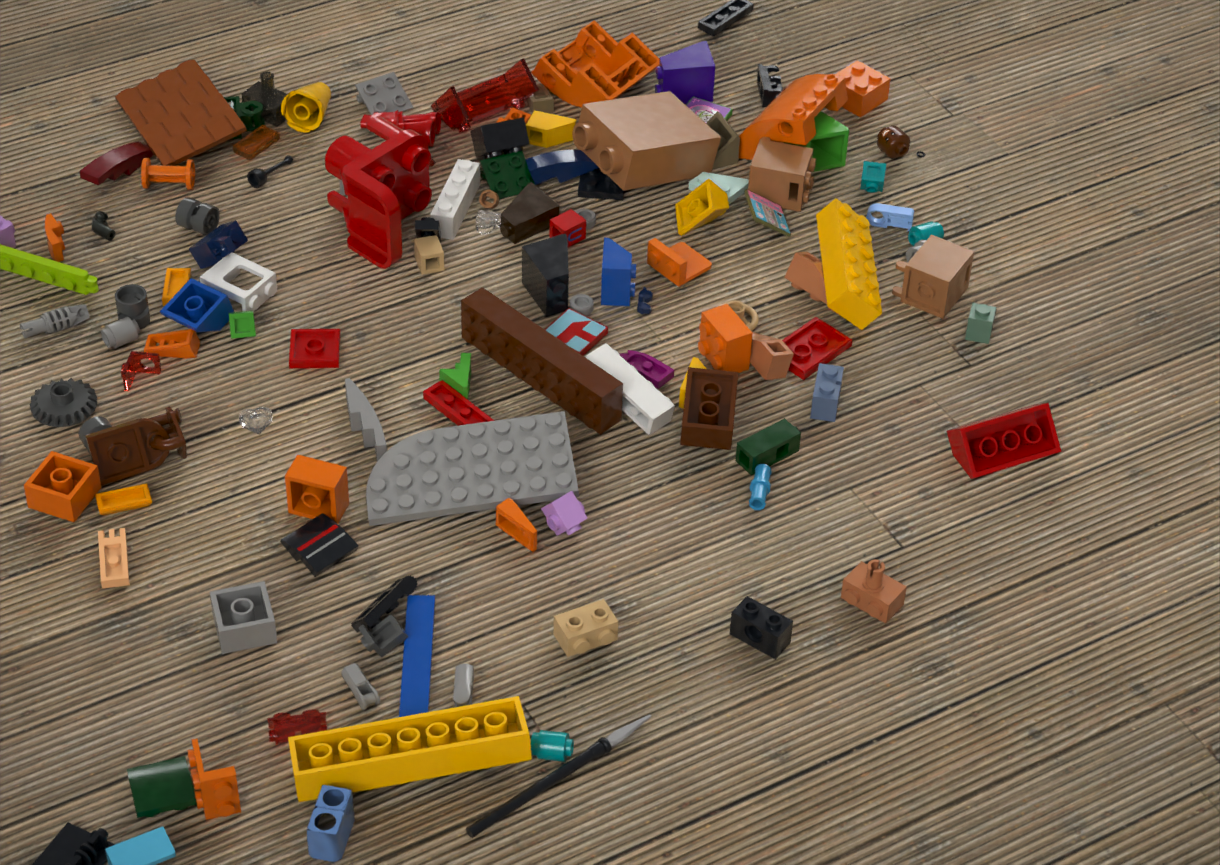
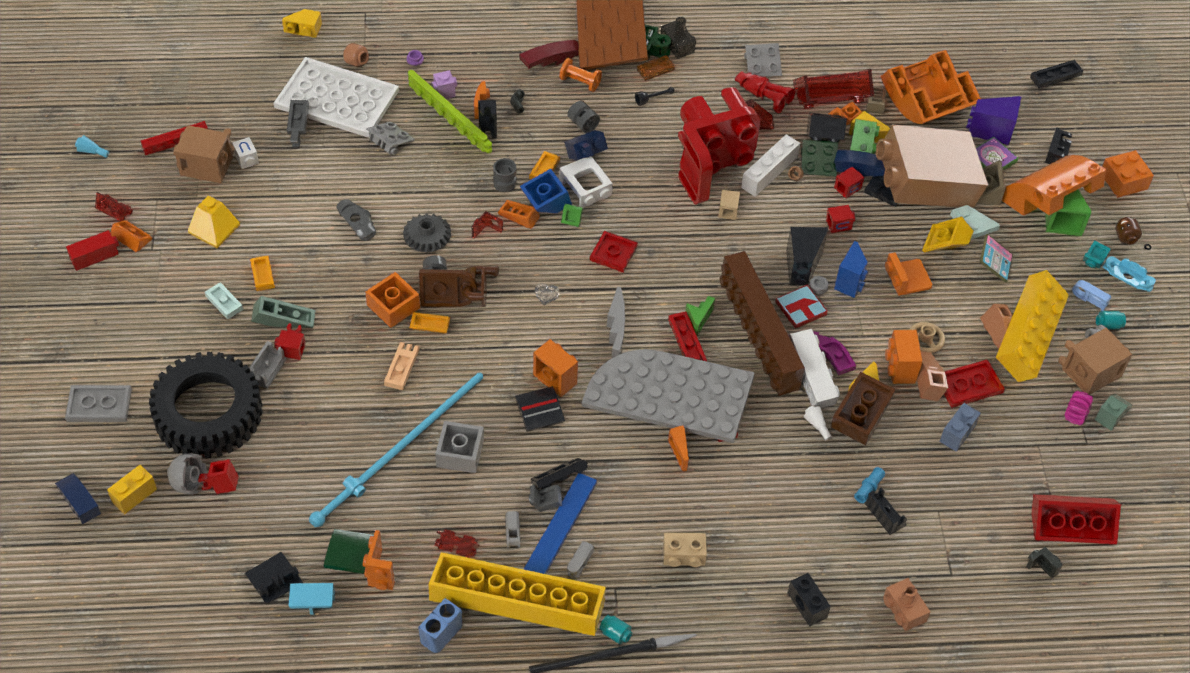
camera: 25 degrees right, 10 degrees up
light grey hinge [20,304,90,339] -> none
light grey brick [101,317,140,348] -> none
yellow cone [281,82,331,133] -> none
black plate [415,217,441,243] -> none
clear tile [476,210,501,234] -> none
dark brown slope [500,182,559,244] -> none
lavender brick [541,491,588,536] -> none
light grey tile [575,209,596,230] -> none
dark blue piece [637,287,653,314] -> none
dark green brick [735,418,801,476] -> none
medium nougat container [748,137,816,212] -> none
none -> medium azure bar [309,373,483,527]
none -> black hinge [478,100,497,139]
none -> white cone [804,405,832,441]
none -> red brick [834,167,864,198]
none -> bright green brick [850,119,880,154]
none -> black hinge [865,487,907,535]
none -> pearl dark grey bracket [1026,547,1063,579]
none -> dark pink gear [1064,391,1093,425]
none -> medium azure piece [1102,256,1156,292]

